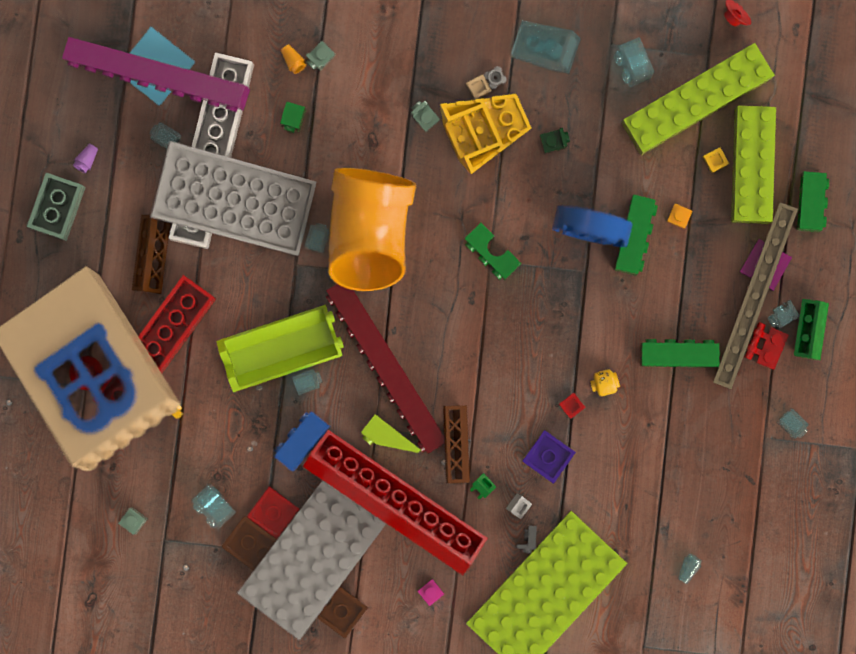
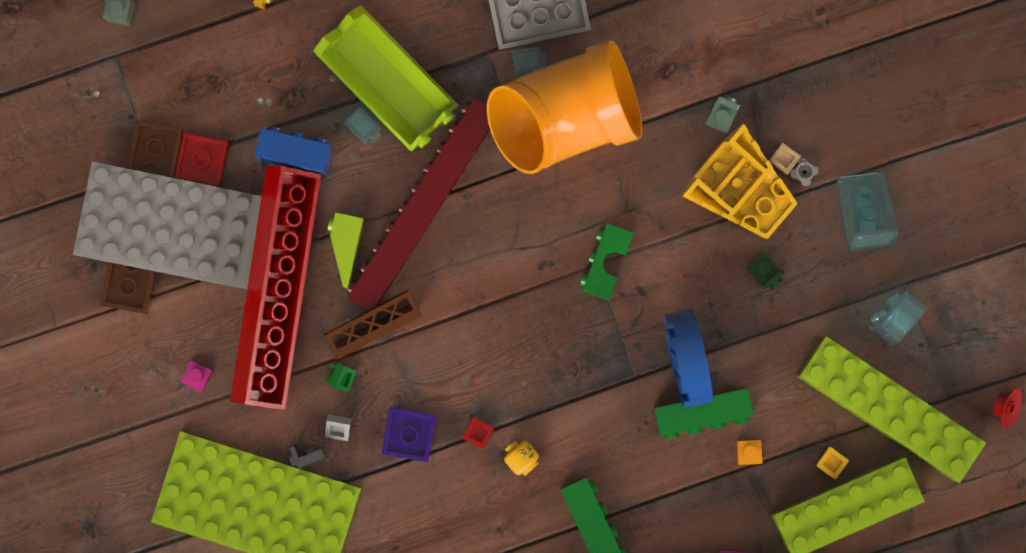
camera: 65 degrees right, 0 degrees up
clear light blue brick [191,484,236,529] -> none

